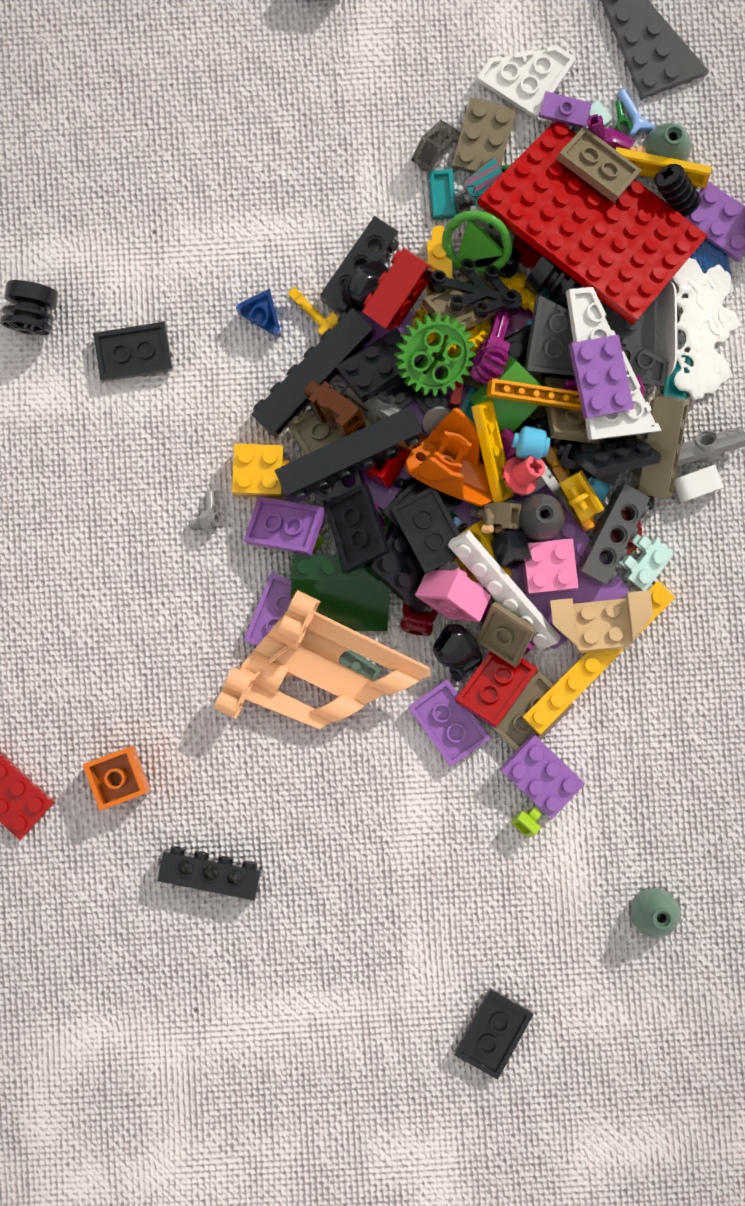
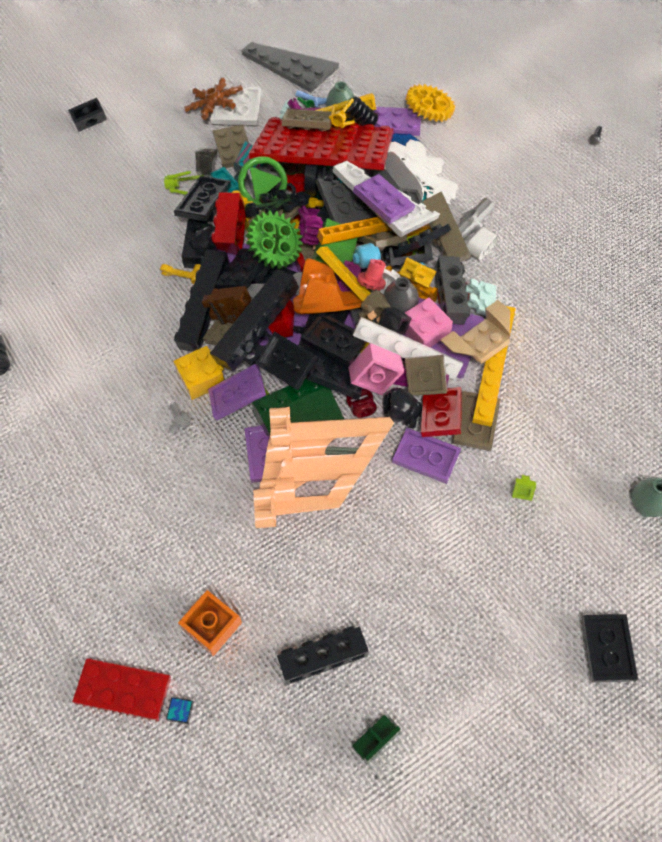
camera: 30 degrees left, 25 degrees down
black plate [93,321,173,382] -> none
blue slope [236,289,281,338] -> none
medium lavender plate [499,733,585,819] -> none
medium lavender plate [539,91,592,128] -> none
none -> lime plant [164,171,204,195]
none -> tile [166,697,194,725]
none -> black tile [174,176,231,222]
none -> dark orange piece [184,78,243,120]
none -> yellow plant [329,99,355,128]
none -> dark green panel [352,715,401,765]

